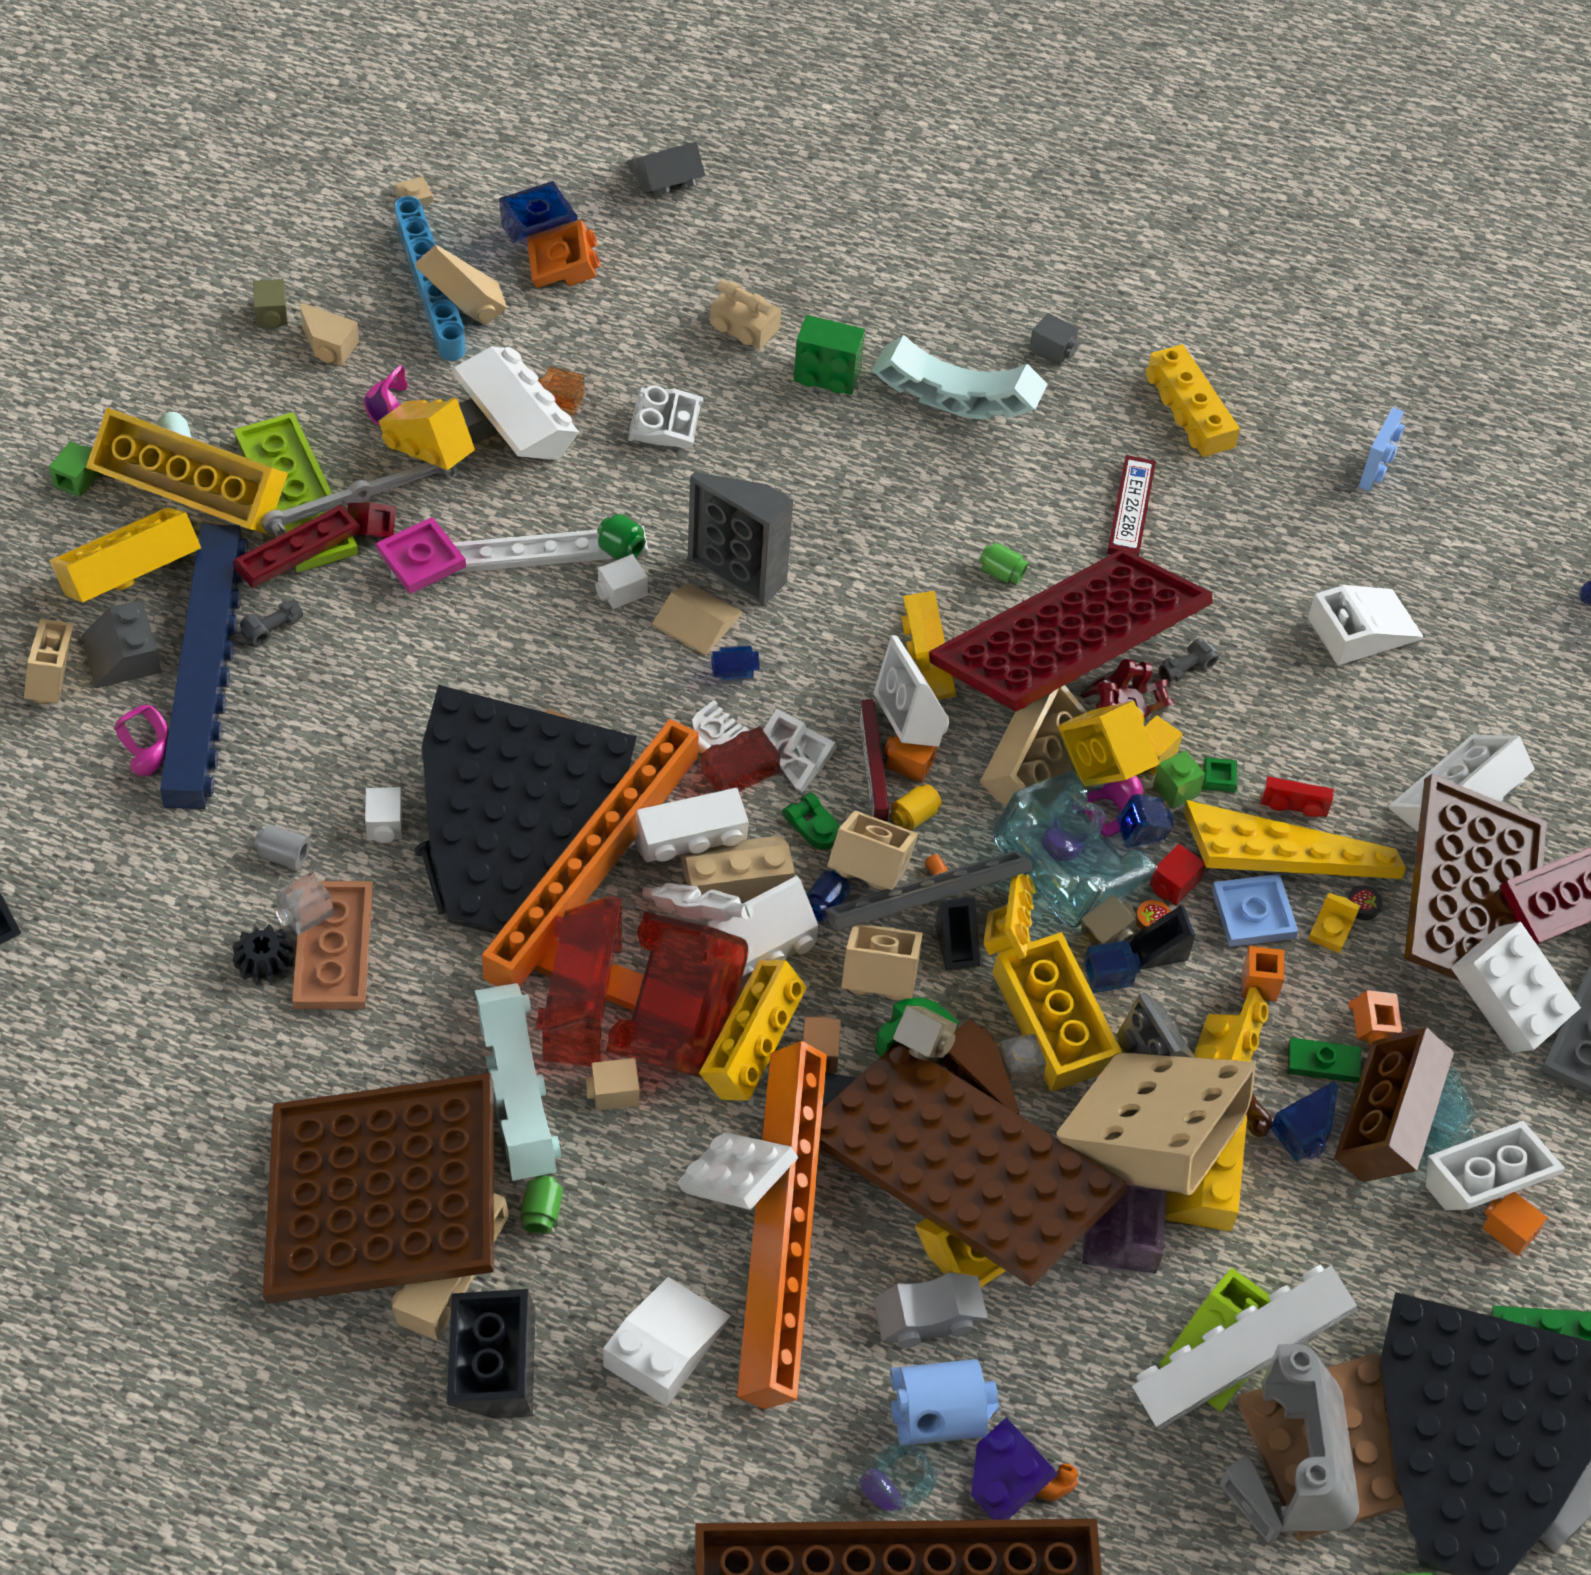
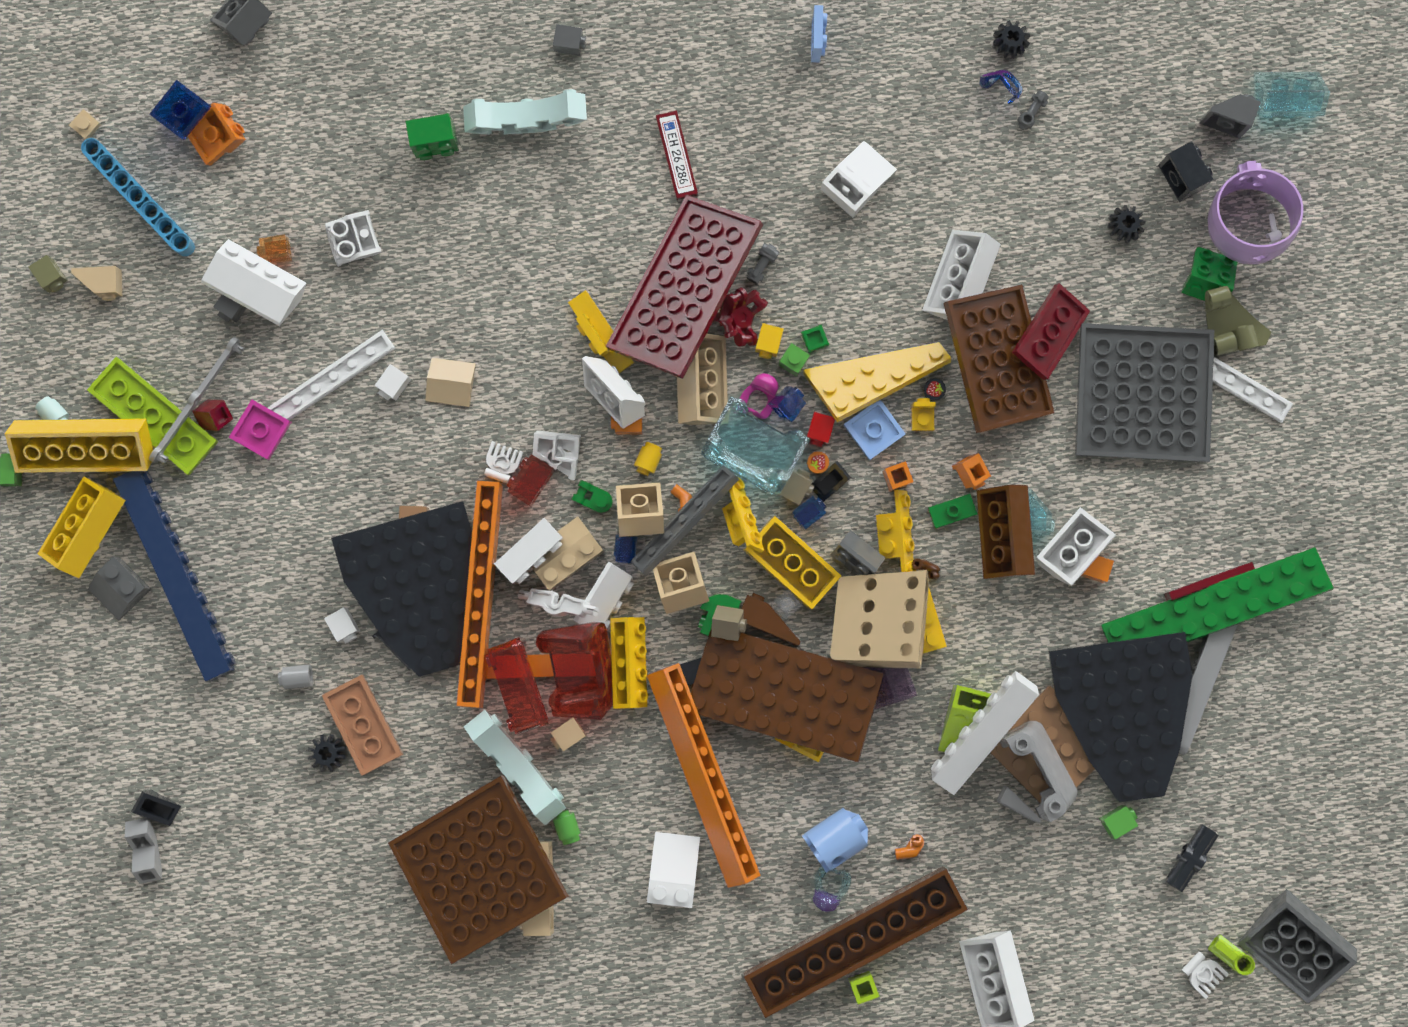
camera: 25 degrees left, 30 degrees up
tan slope [24,619,74,704] -> none
dark pink piece [113,705,169,777] -> none
dark red tile [233,505,360,589] -> none
dark grey bar [240,599,303,646] -> none
clear brick [275,872,334,936] -> none
dark pink piece [363,365,408,426] -> none
yellow wedge [379,398,475,470] -> none
tan slope [415,245,507,325] -> none
black slope [447,1289,536,1419] -> none
green head [597,514,646,560] -> none
white plate [677,1132,798,1210] -> none
dark grey slope [687,472,793,606] -> none
tan brick [710,279,781,349] -> none
clear blue brick [711,645,760,680] -> none
medium nougat brick [803,1015,841,1073] -> none
dark red tile [859,699,889,822] -> none
light grey brick [873,1272,988,1348] -> none
black slope [935,896,980,970] -> none
dark purple plate [971,1417,1058,1520] -> none
bright green brick [979,542,1029,585] -> none
clear light blue piece [1041,790,1106,861] -> none
yellow brick [1057,701,1160,787] -> none
yellow brick [1146,344,1240,457] -> none
red plate [1260,776,1334,817] -> none
clear blue slope [1271,1081,1338,1162] -> none
white brick [1451,922,1581,1053] -> none

